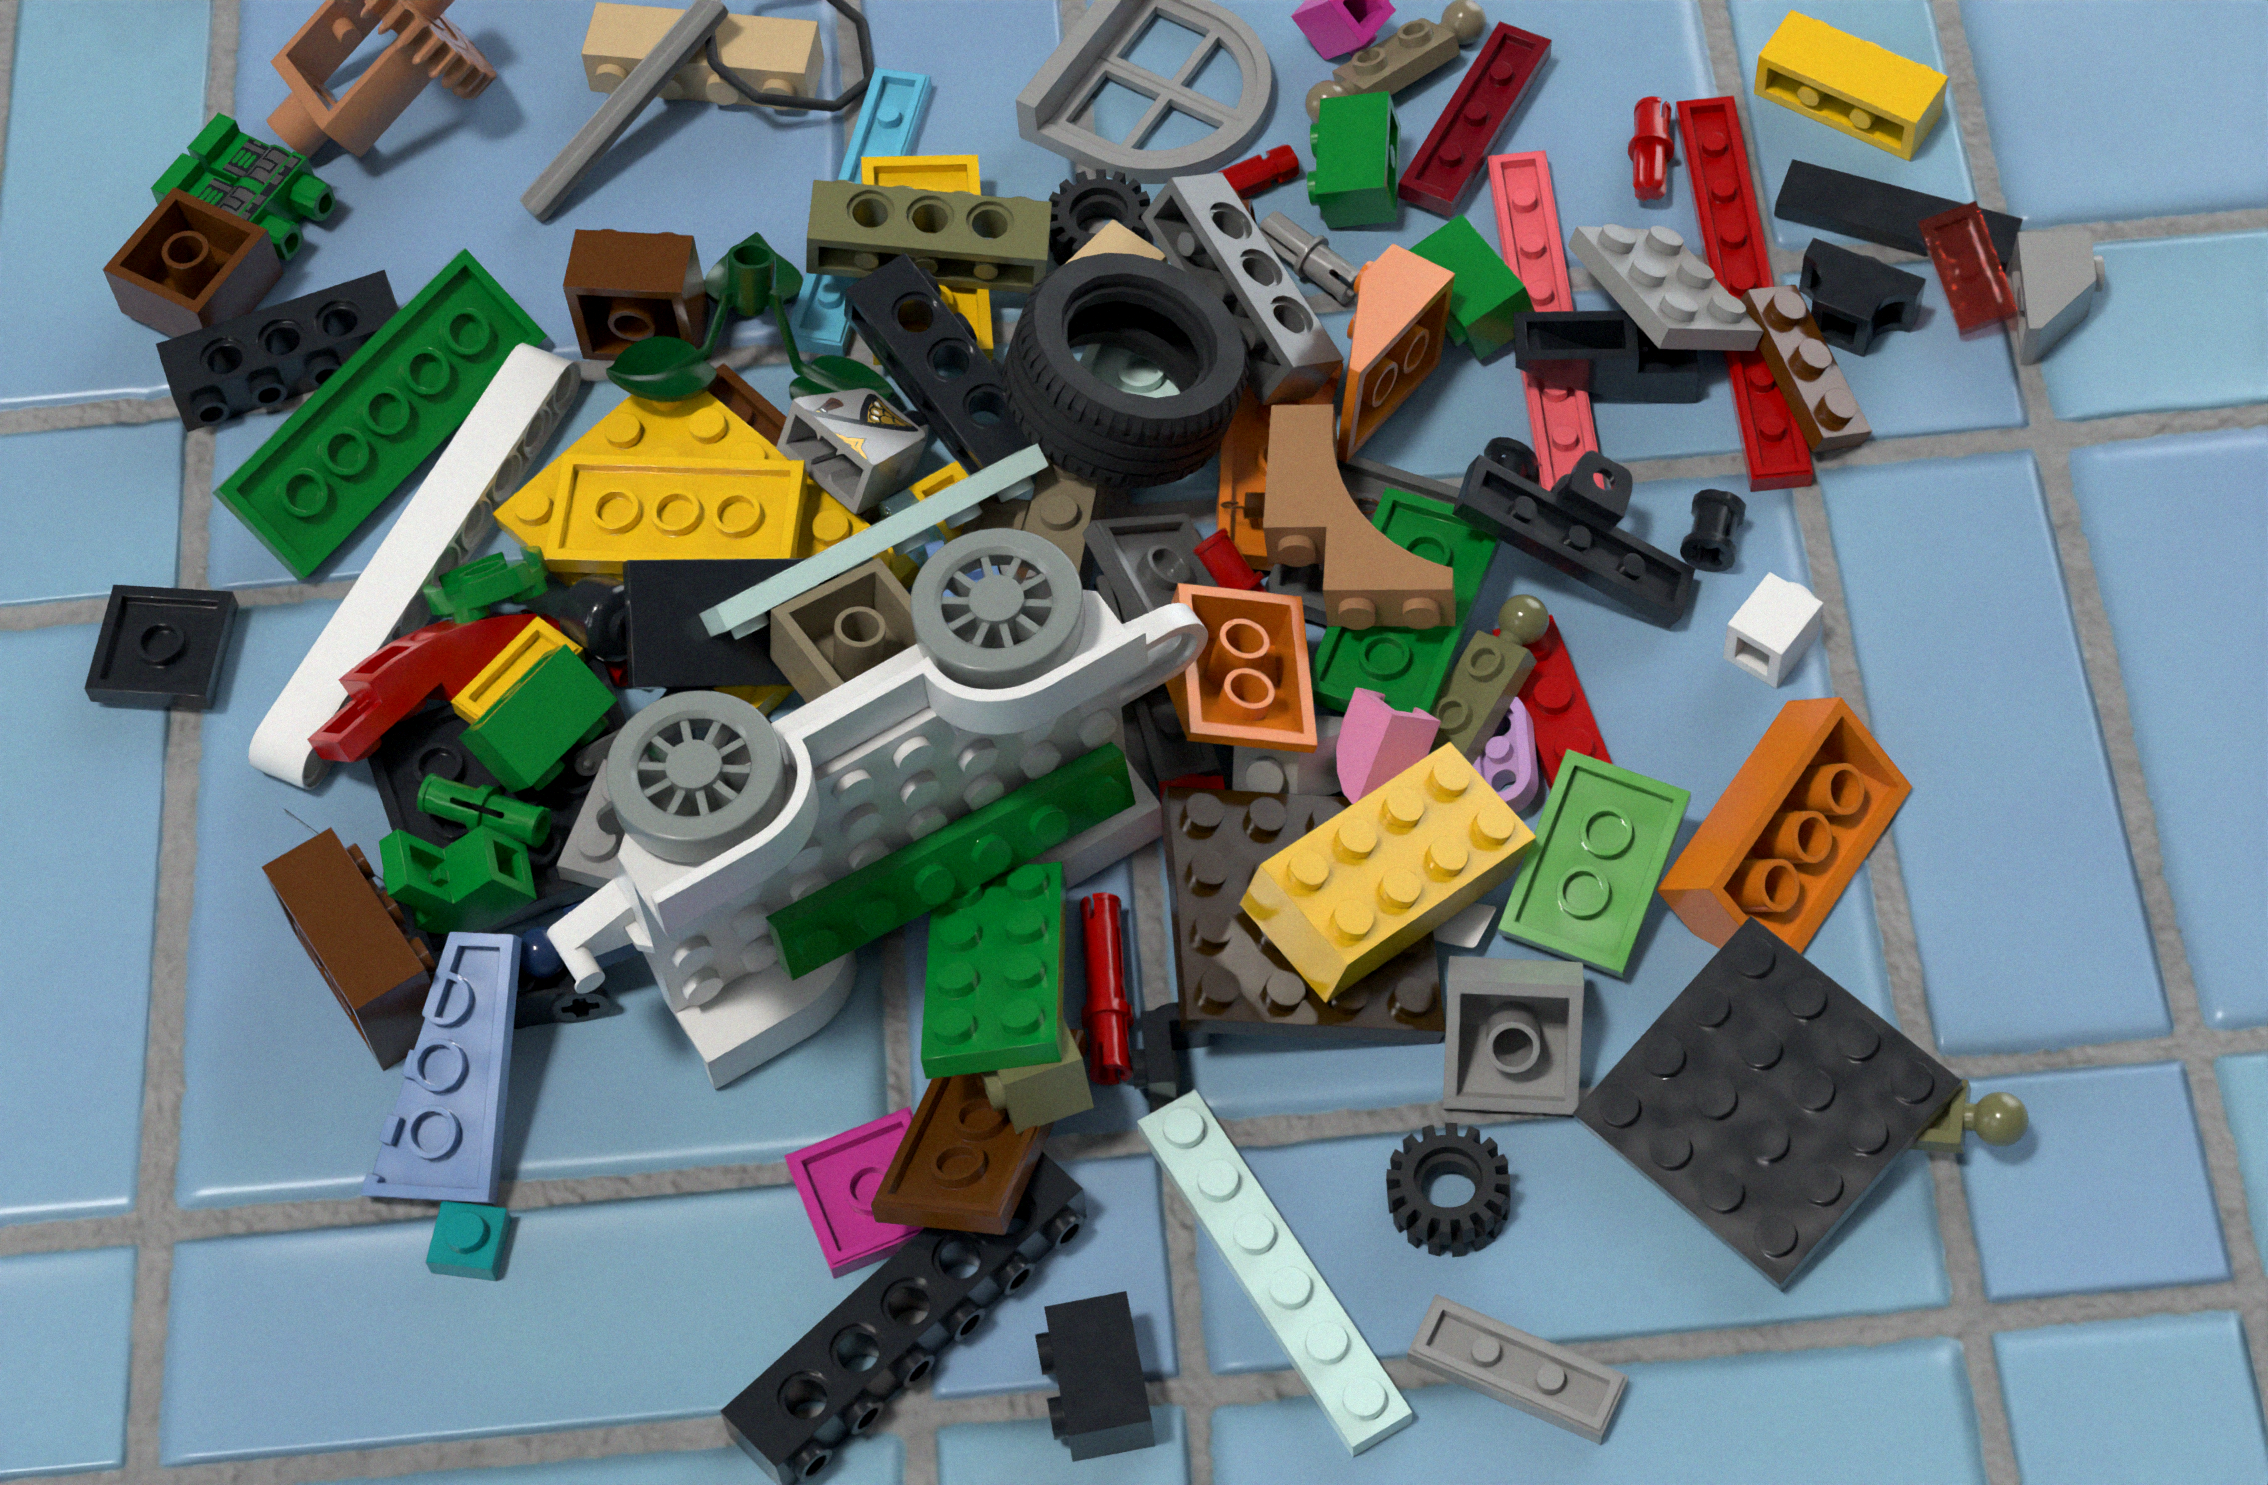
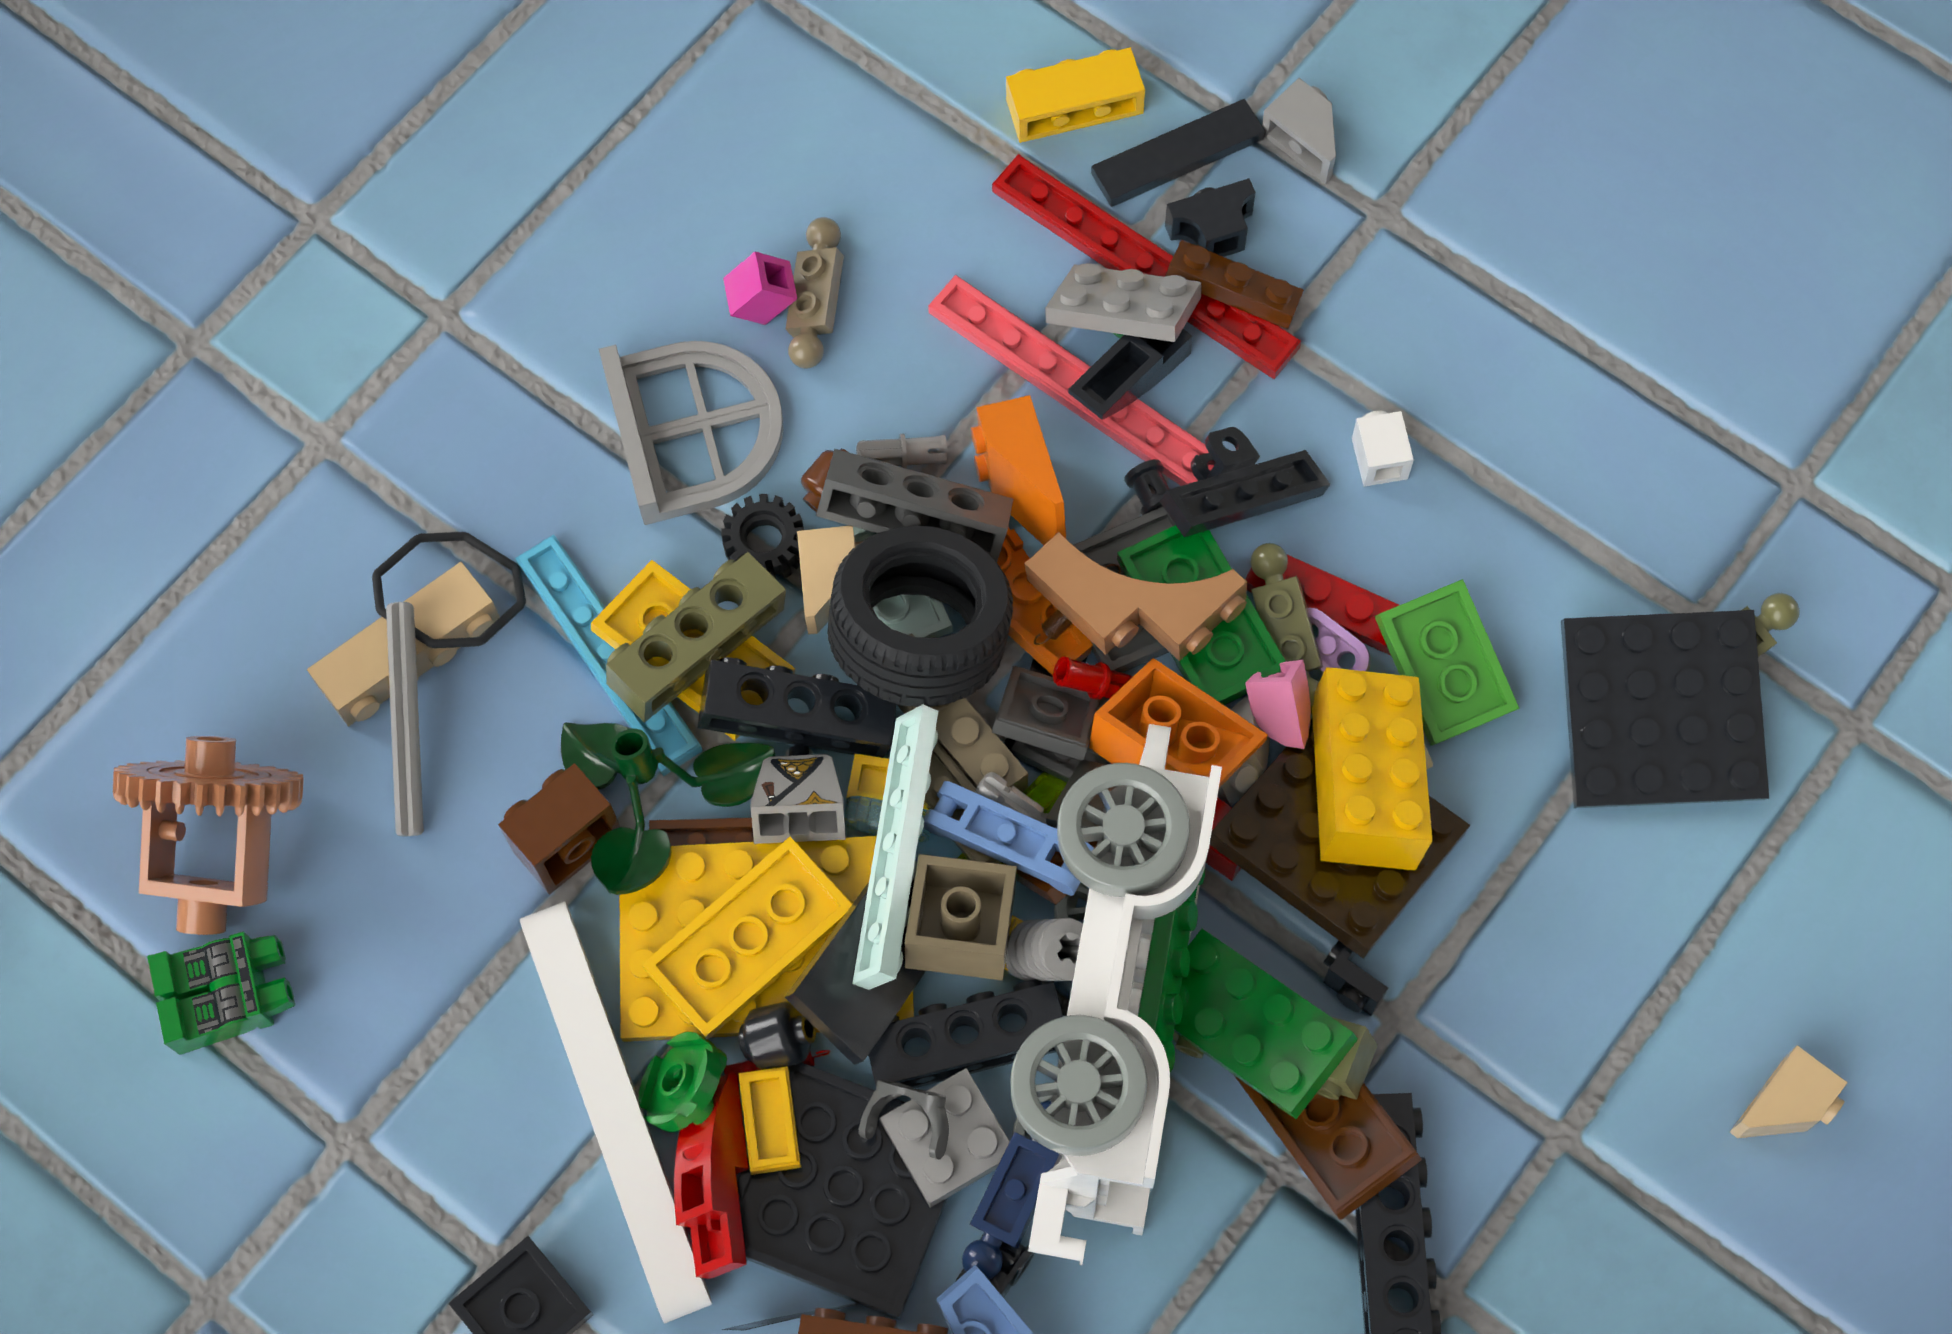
camera: 50 degrees left, 10 degrees up
reddish brown brick [103,187,284,338] -> none
black brick [156,269,399,432] -> none
green plate [212,248,547,581] -> none
green brick [379,825,537,934] -> none
green pin [417,773,552,848] -> none
green brick [458,643,617,794] -> none
dark pink tile [784,1106,925,1279] -> none
black brick [1035,1291,1155,1462] -> none
red pin [1080,892,1134,1085] -> none
light aqua plate [1137,1089,1412,1457] -> none
red axle [1216,144,1300,199] -> none
green brick [1307,91,1401,228] -> none
black tyre [1386,1123,1511,1257] -> none
dark red plate [1398,21,1552,217] -> none
light grey tile [1407,1294,1629,1445] -> none
green brick [1408,213,1535,361] -> none
light grey slope [1443,956,1584,1115] -> none
red axle [1628,96,1674,202] -> none
orange slope [1656,697,1912,954] -> none
black bush [1680,489,1746,572] -> none
clear red plate [1918,201,2018,337] -> none

